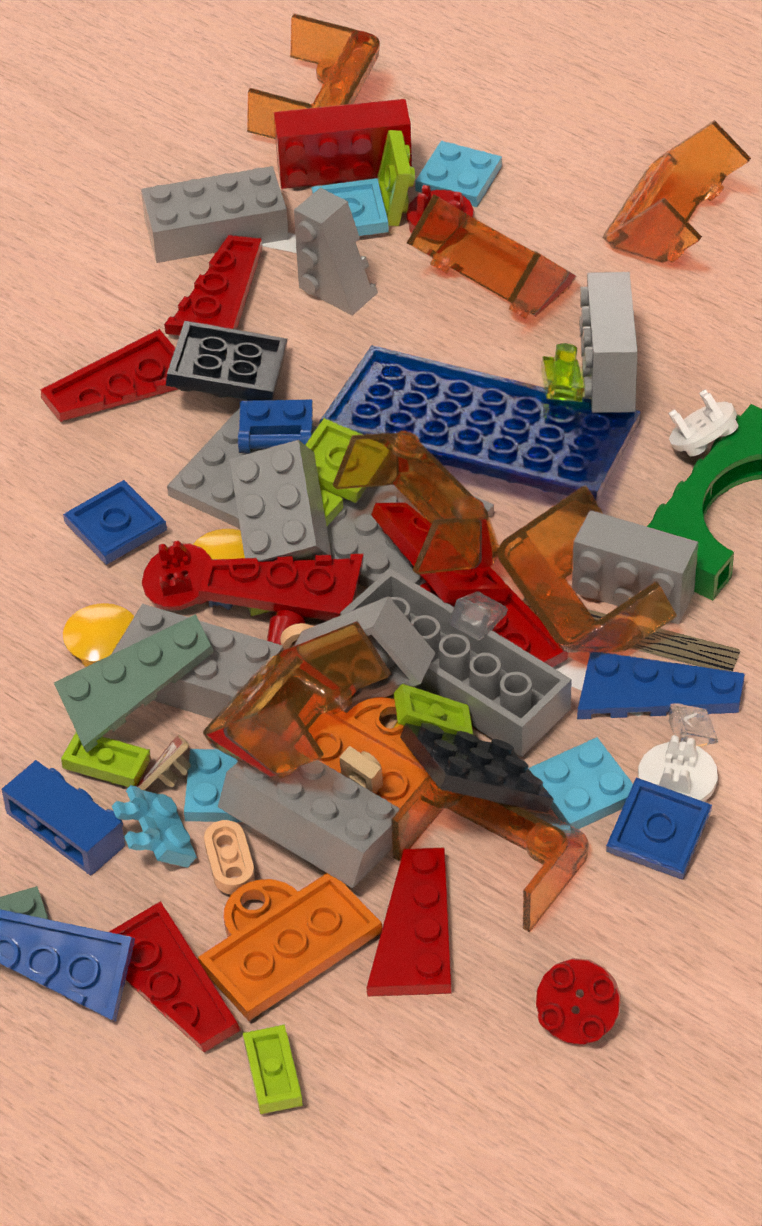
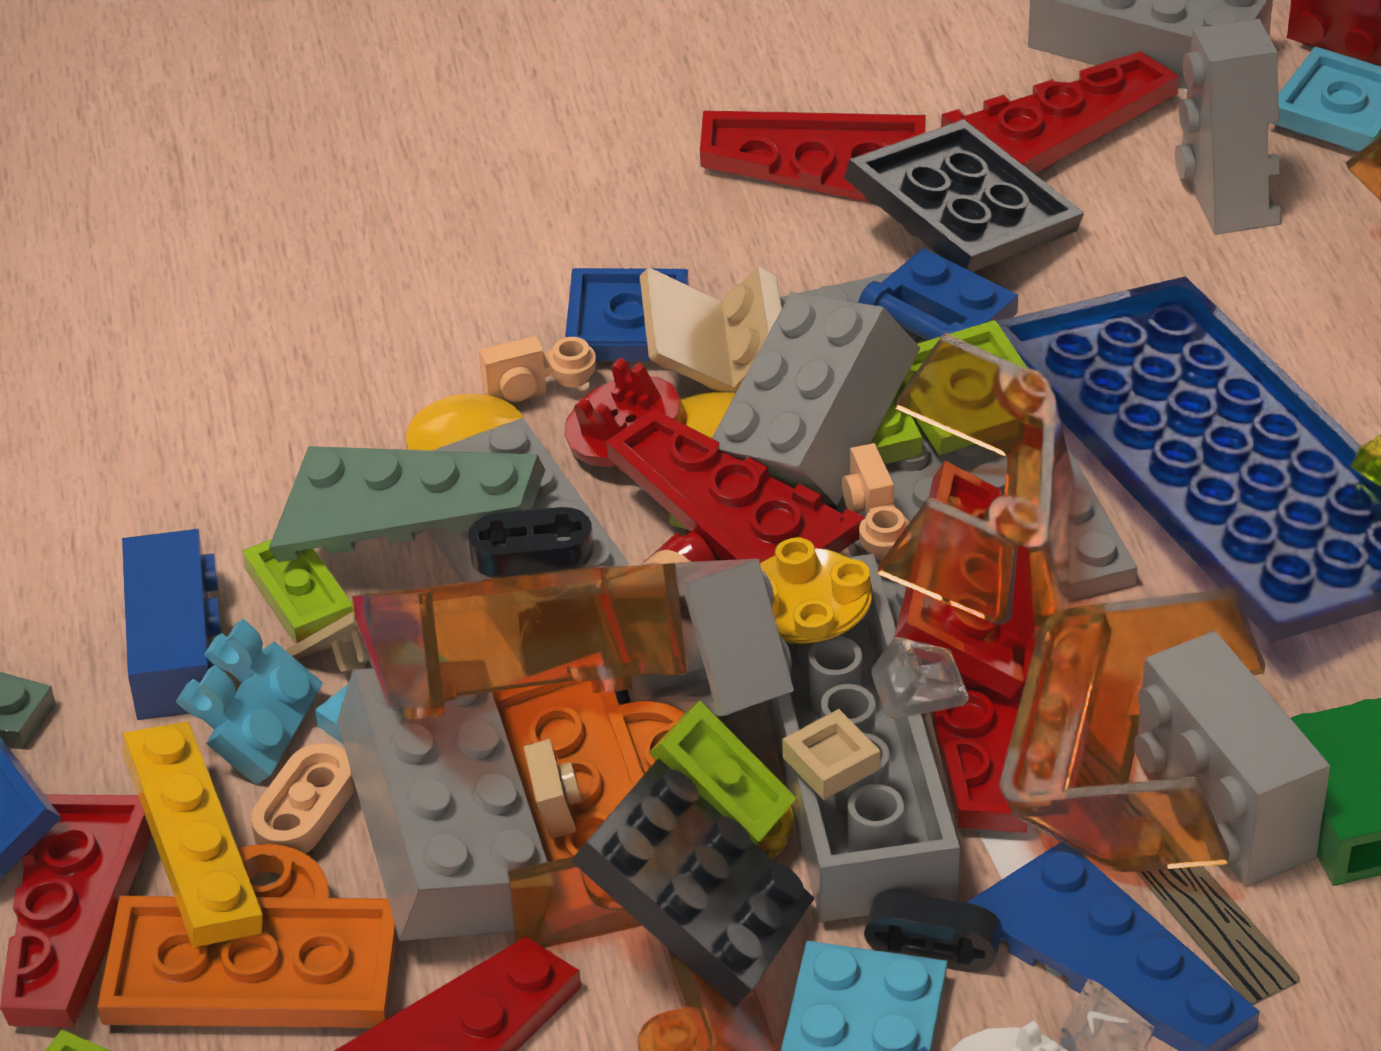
camera: 40 degrees right, 5 degrees down
none -> yellow plate [122,721,263,948]
none -> black beam [468,507,594,578]
none -> light nougat plate [479,336,596,404]
none -> tan bracket [640,266,782,393]
none -> yellow dish [760,538,872,644]
none -> tan plate [782,709,880,800]
none -> light nougat plate [842,443,911,560]
none -> black beam [864,891,1003,972]

